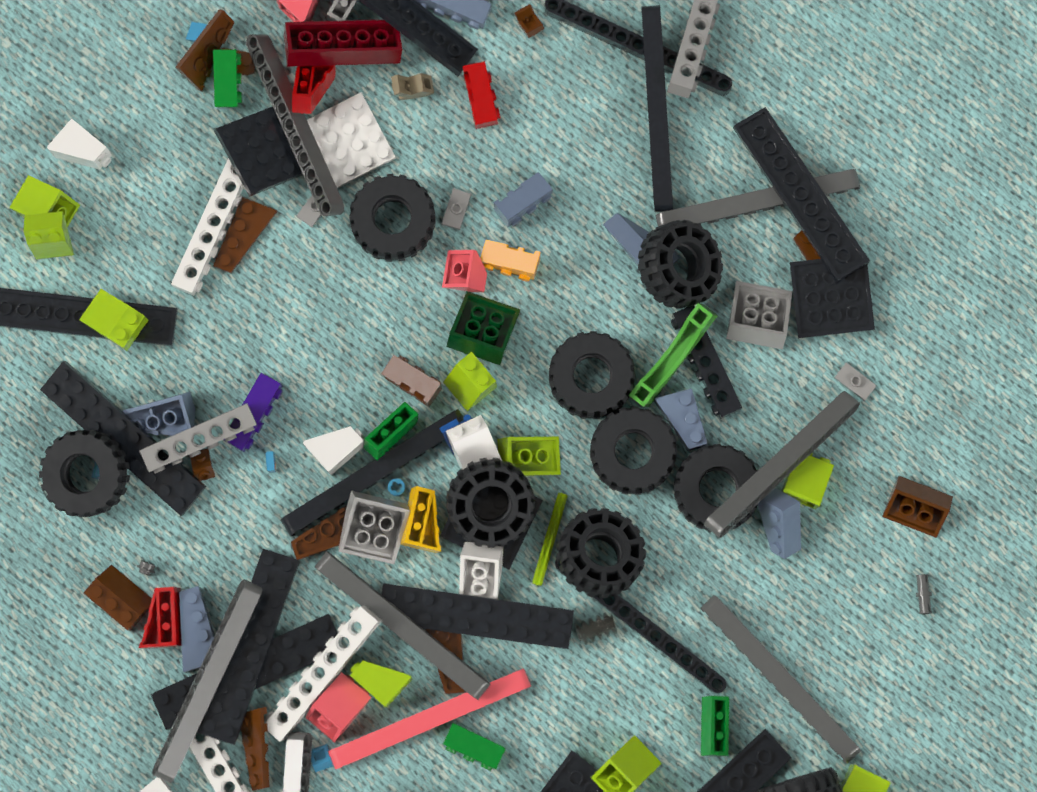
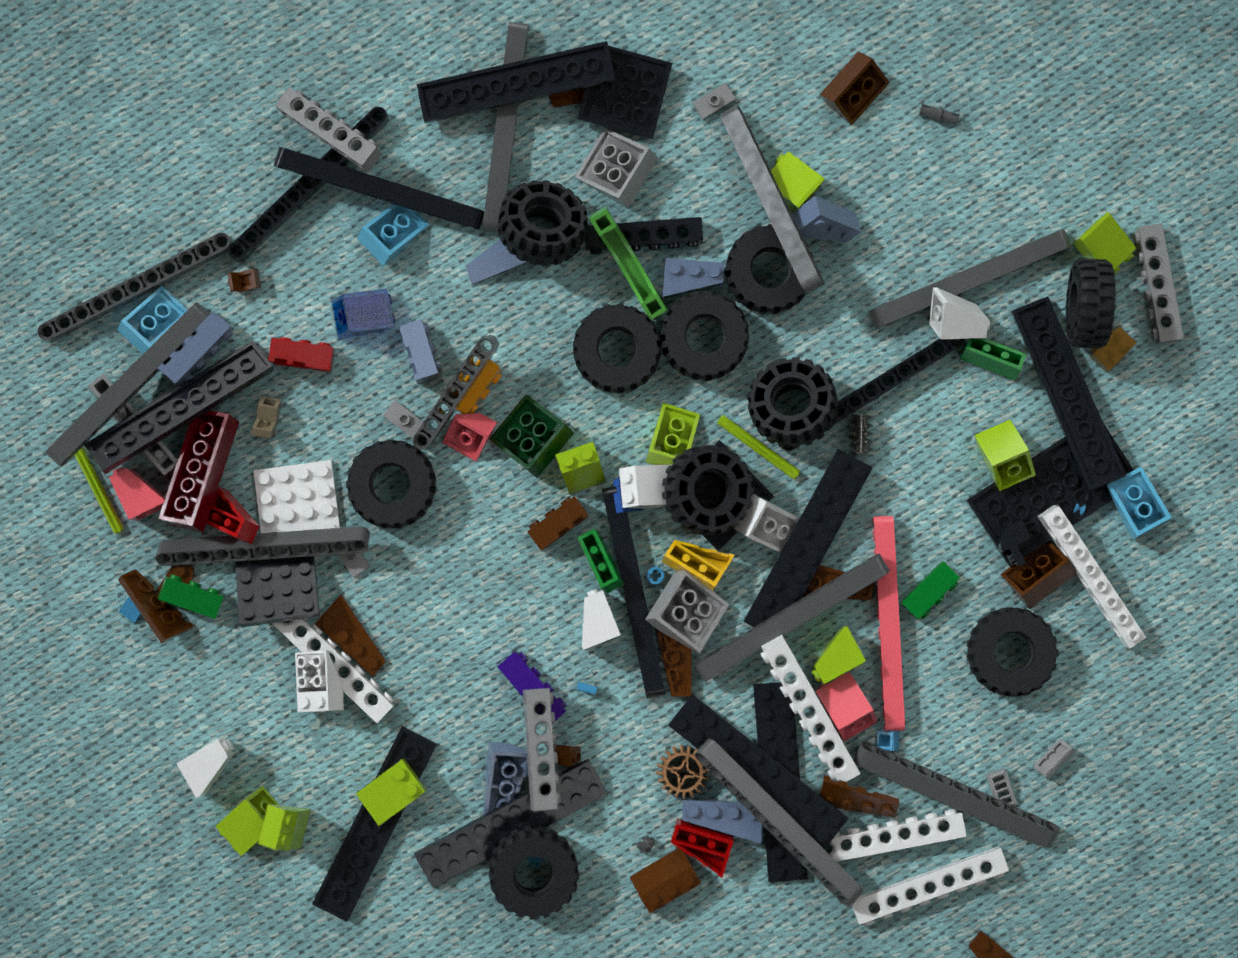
camera: 70 degrees left, 5 degrees up
none -> white slope [295,651,344,712]
none -> clear blue slope [331,289,395,339]
none -> medium azure slope [357,204,429,266]
none -> dark grey beam [413,335,499,450]
none -> medium nougat gear [656,745,709,799]
none -> white slope [929,287,990,339]

